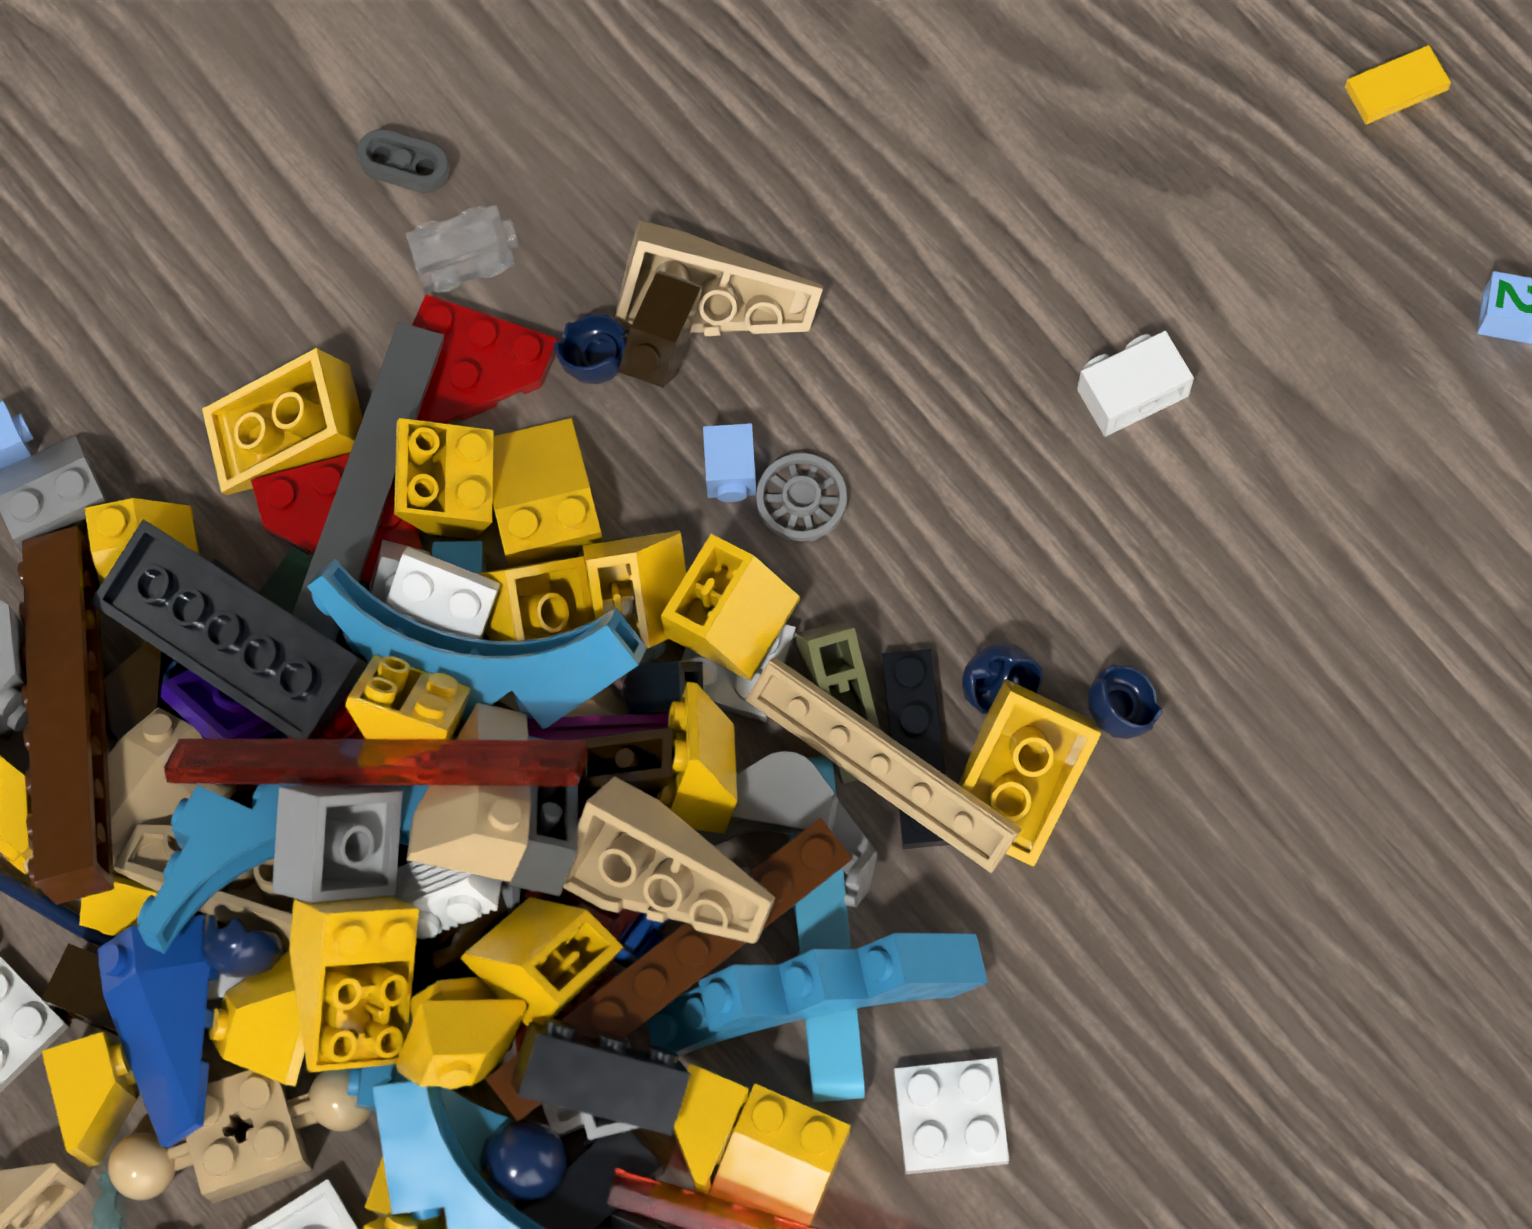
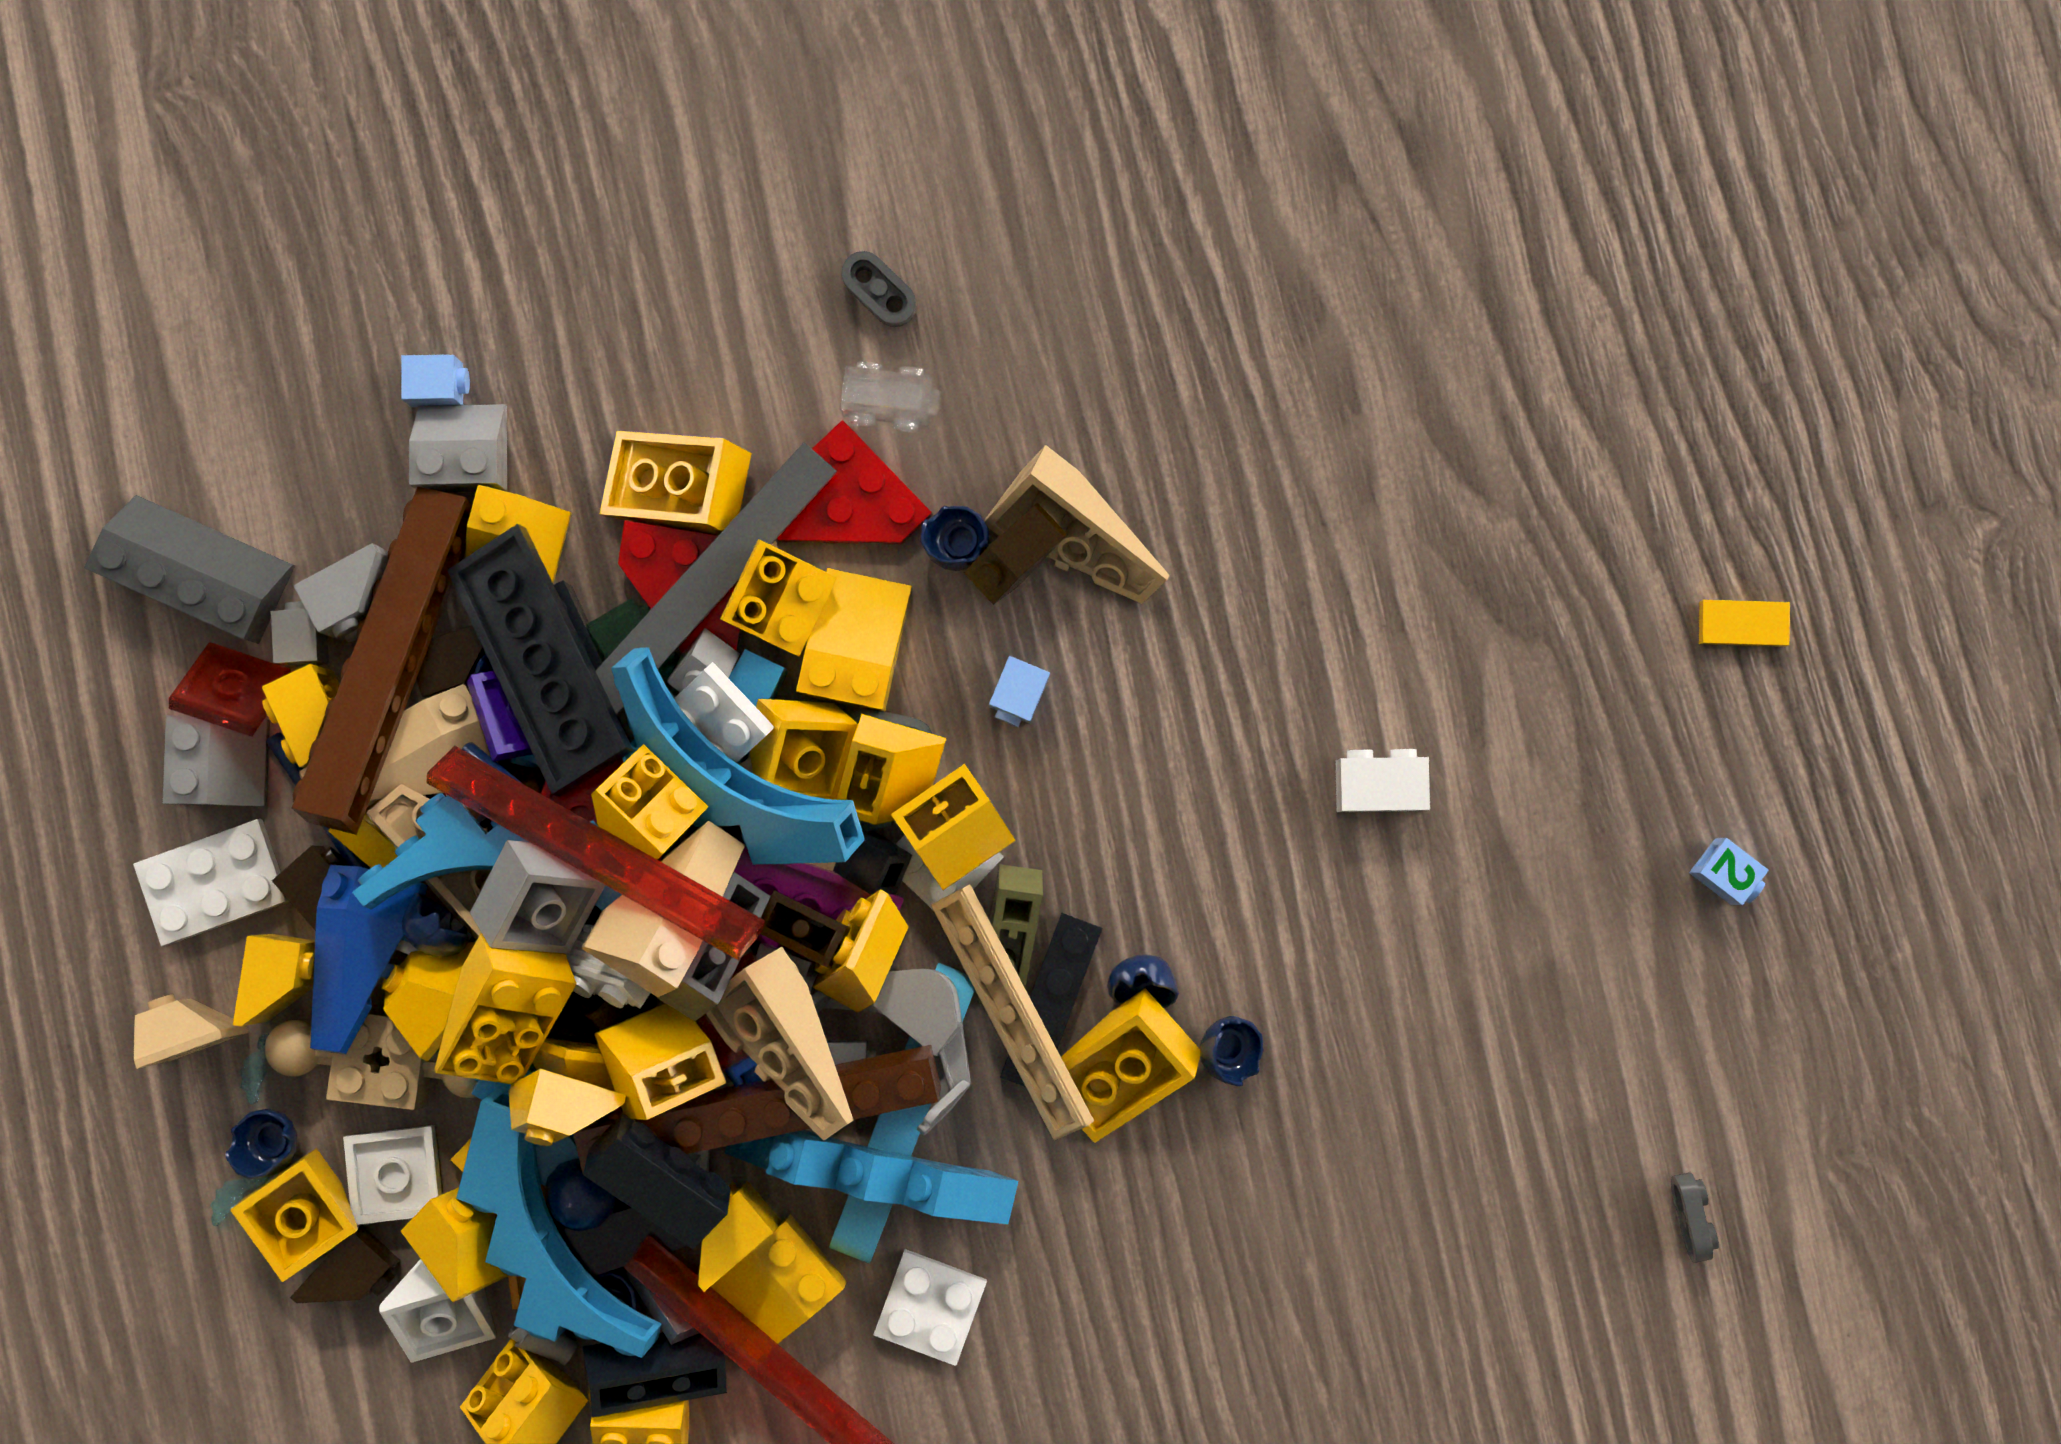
camera: 20 degrees right, 15 degrees up
light grey wheel [756,453,847,542] -> none

